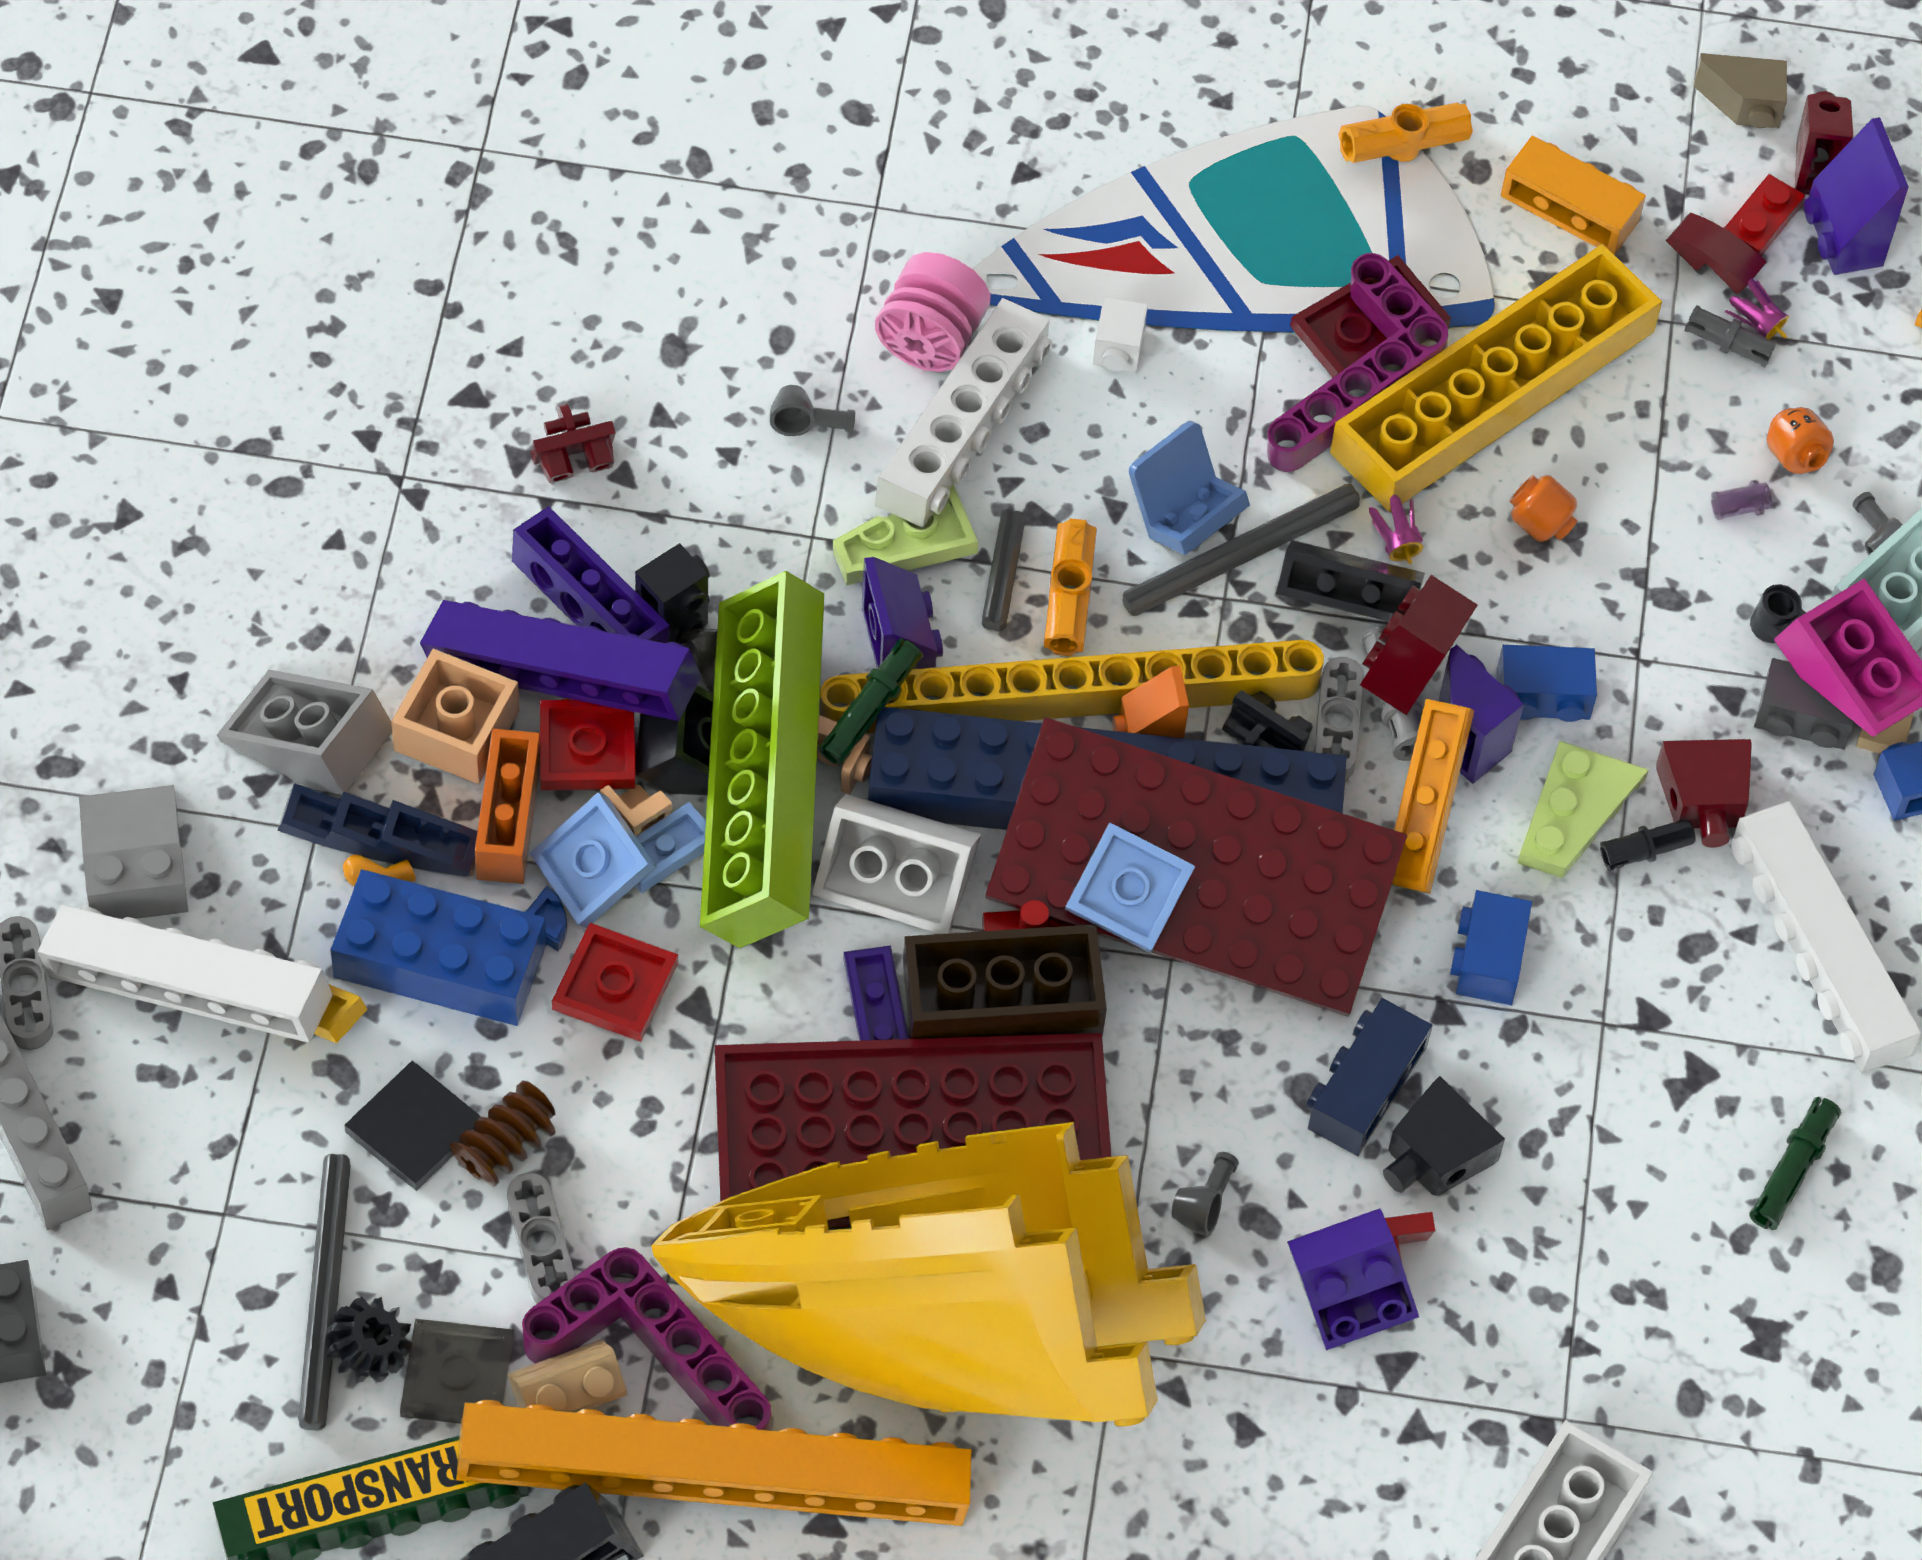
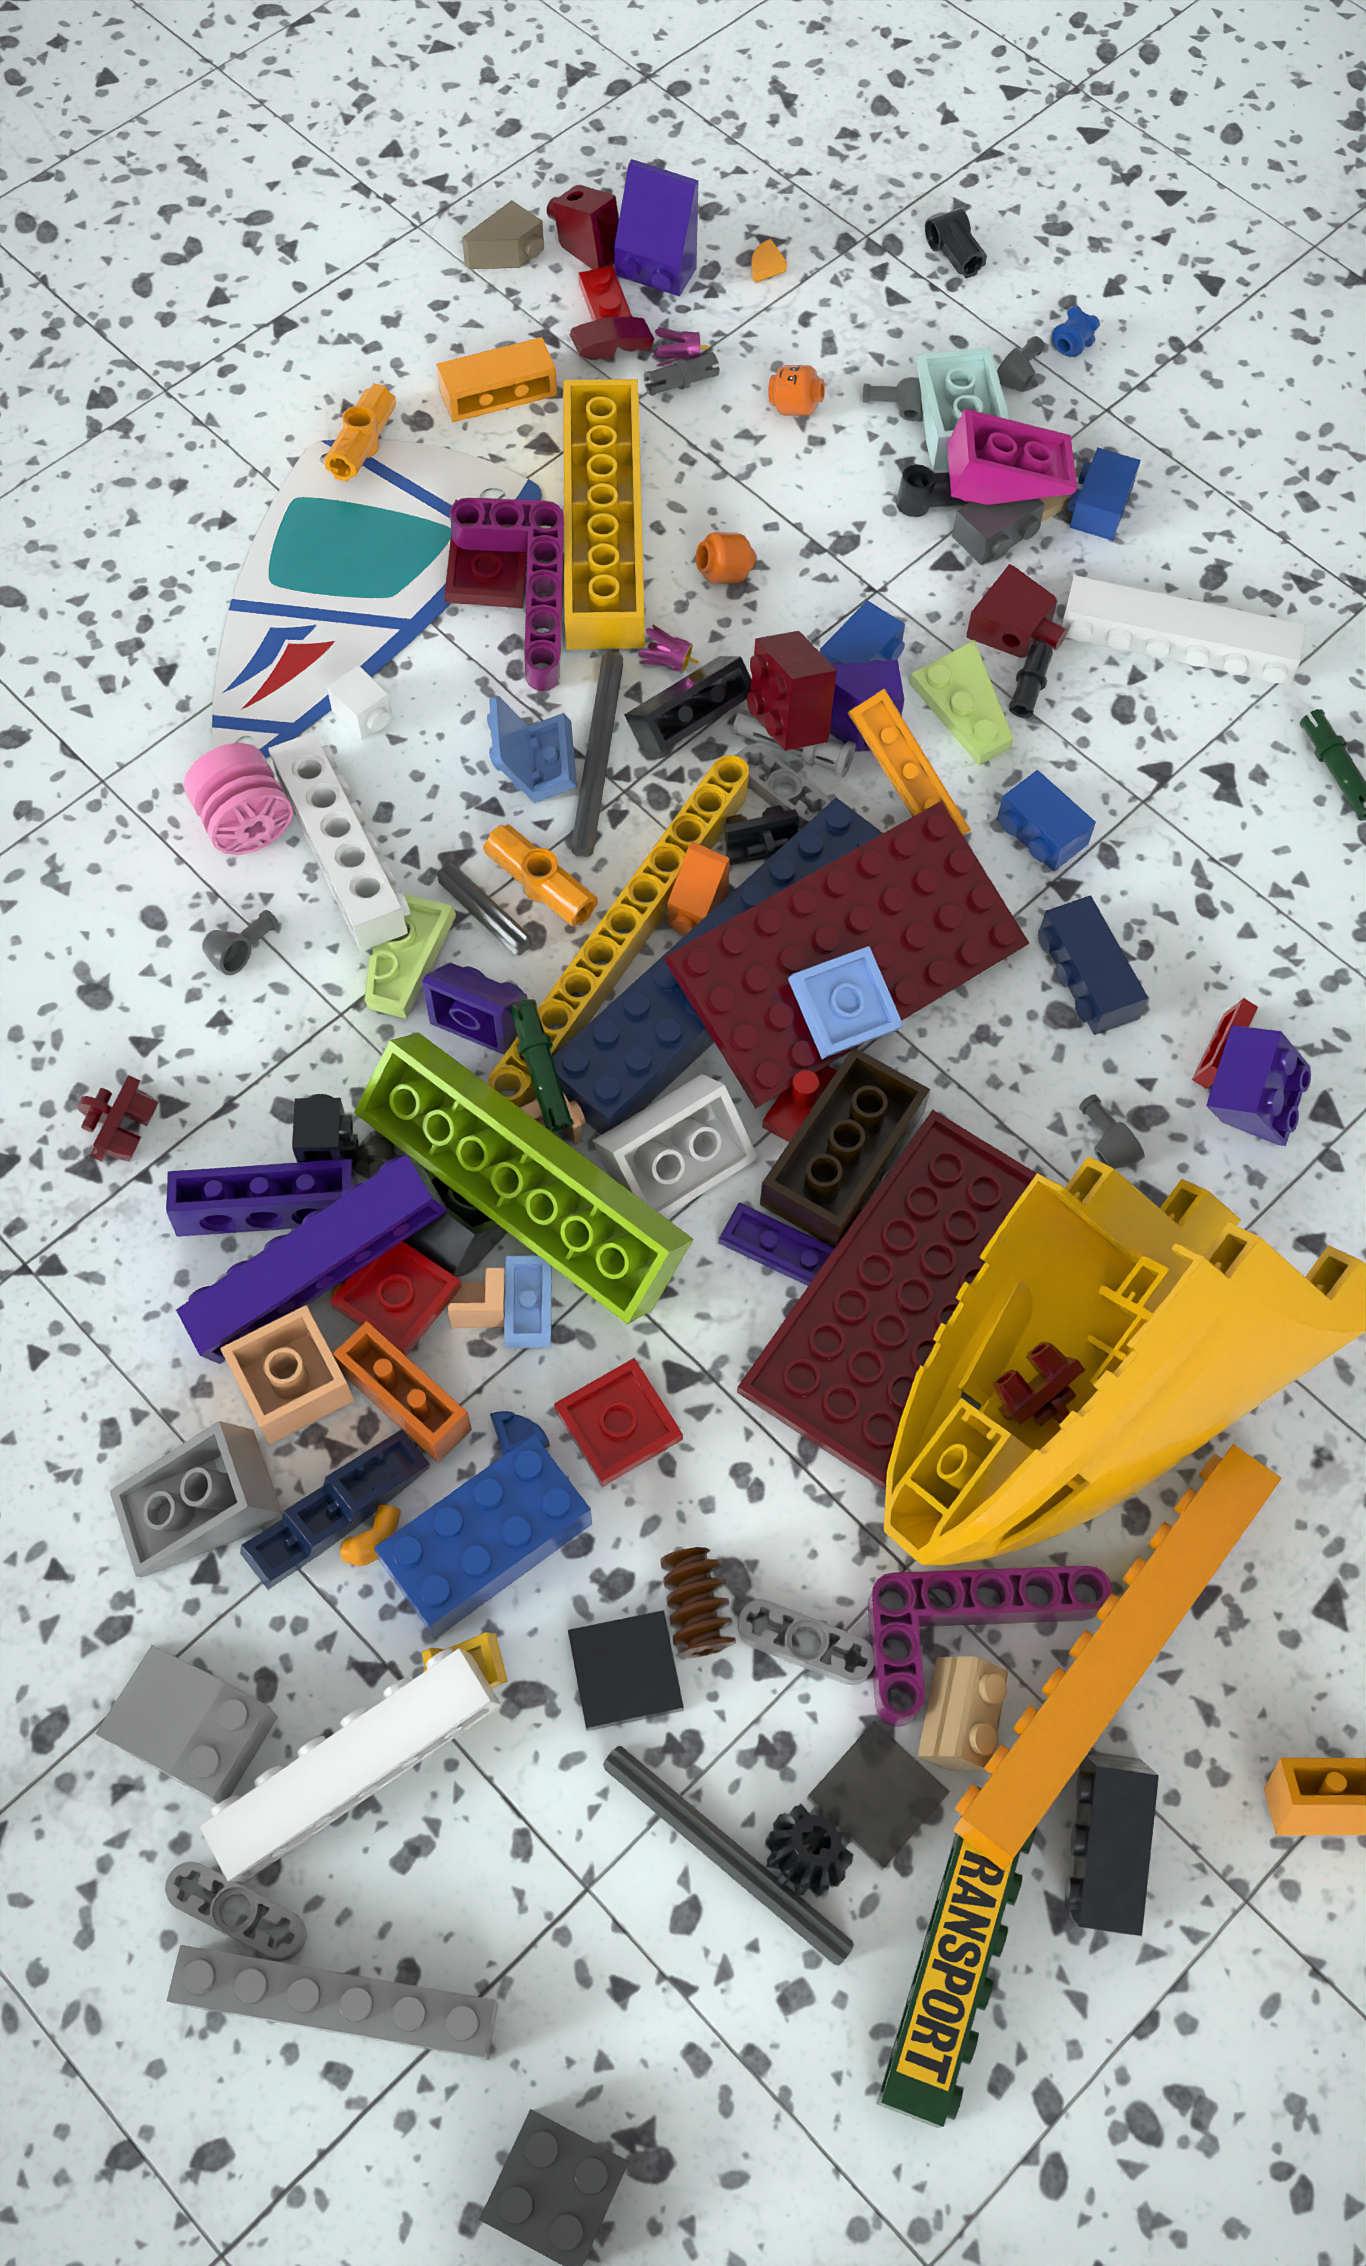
camera: 50 degrees left, 5 degrees up
light blue plate [529,792,656,928] -> none
black torso [1383,1076,1505,1196] -> none
clear purple pin [1711,480,1772,520] -> none

